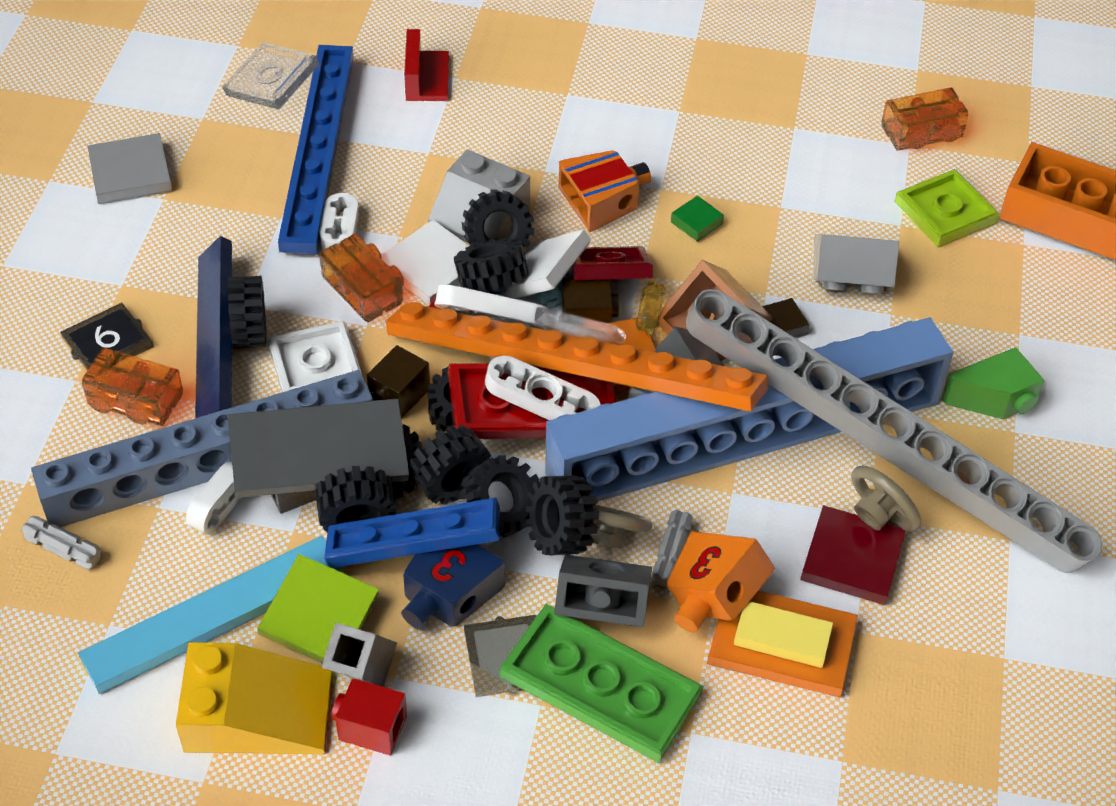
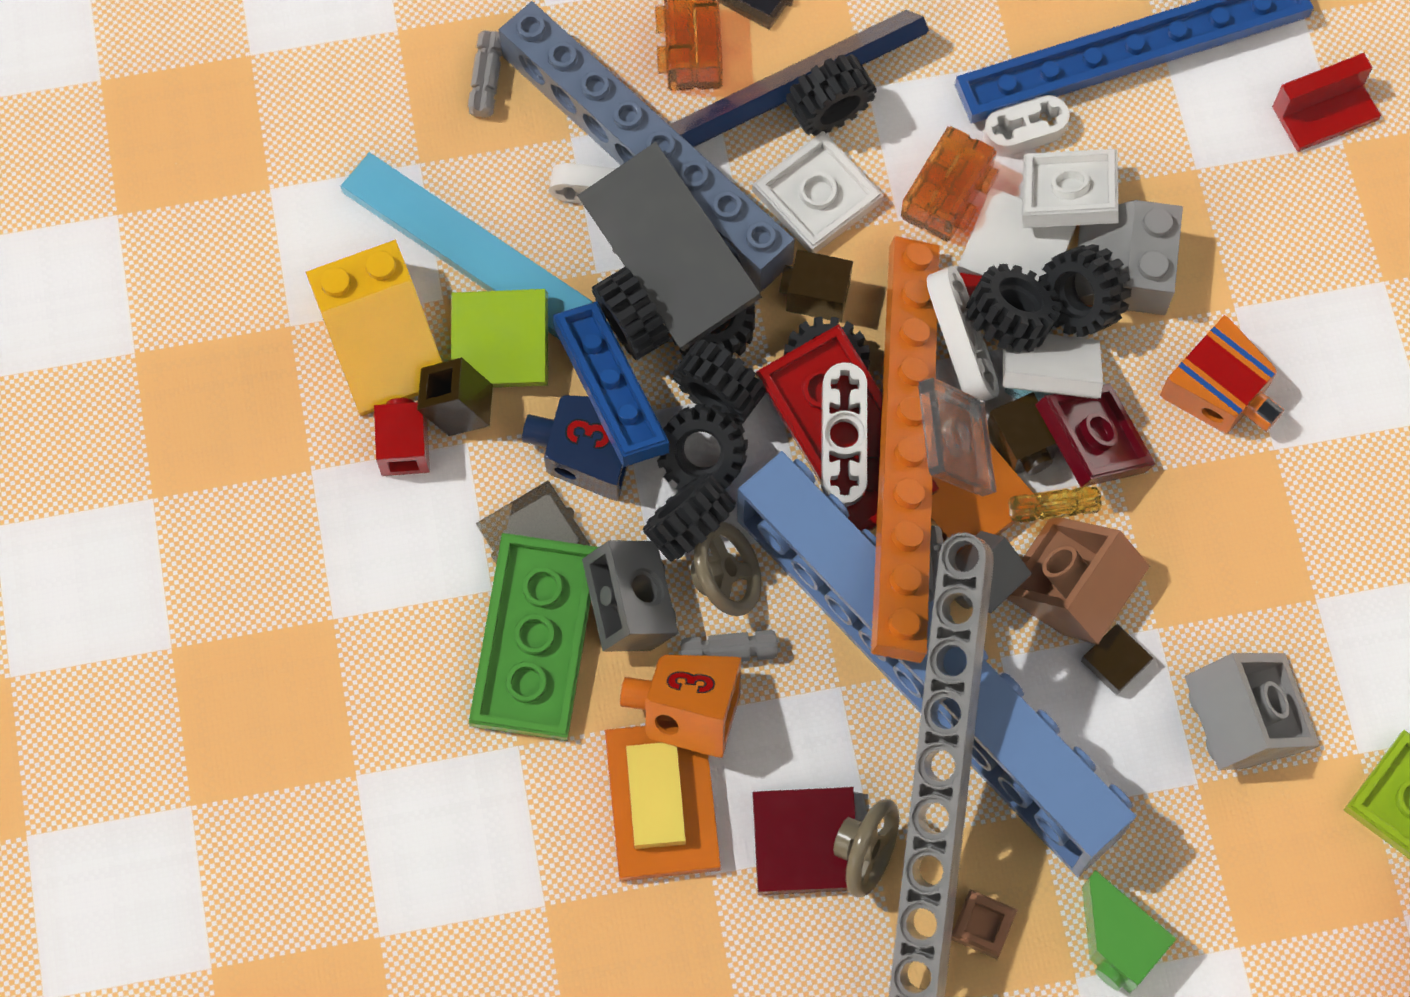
camera: 70 degrees right, 20 degrees up
green tile [671,195,724,241] -> none
none -> white tile [1022,149,1119,228]

